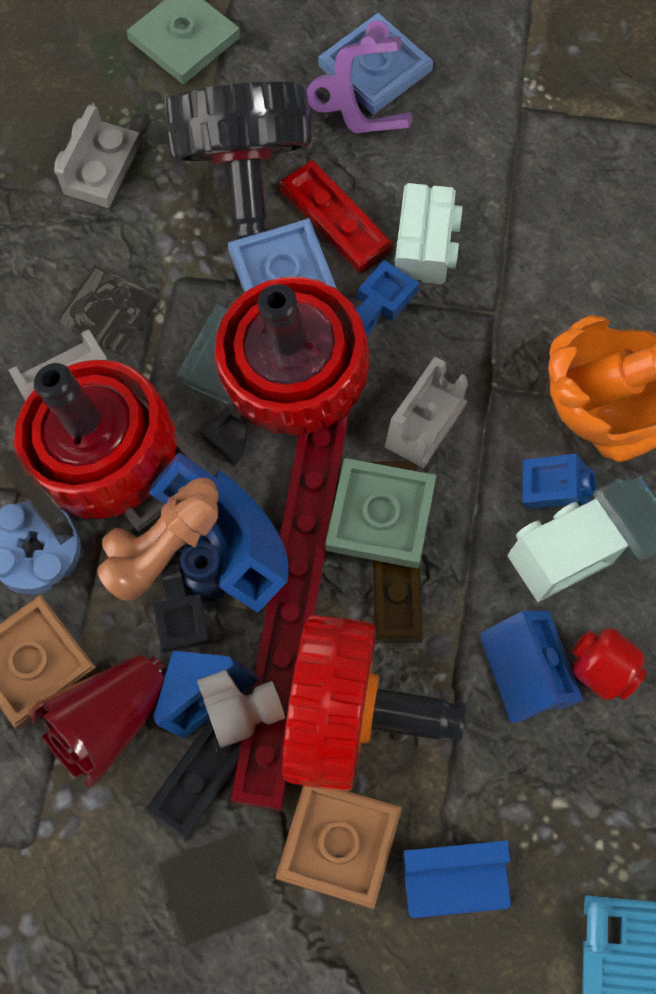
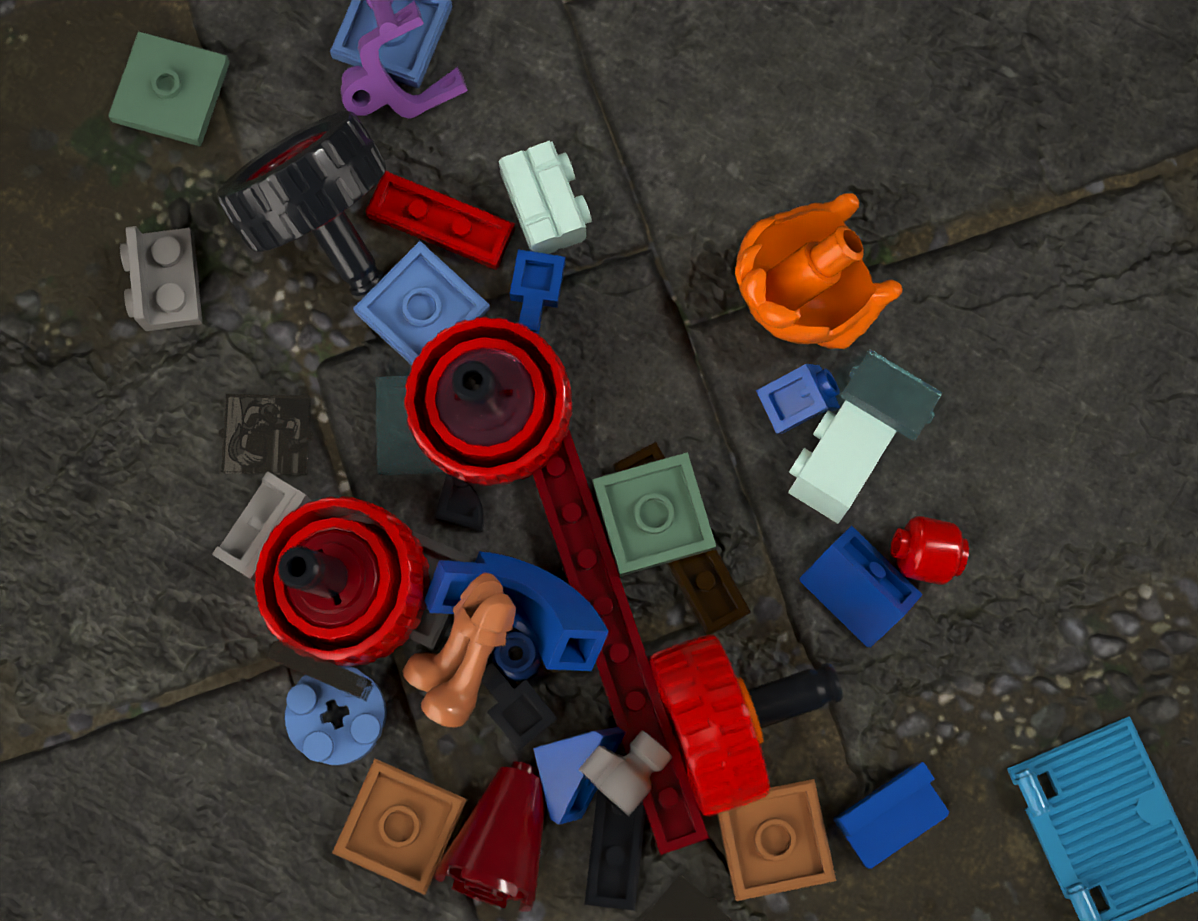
camera: 30 degrees left, 10 degrees up
light grey hinge [384,357,468,468] -> none

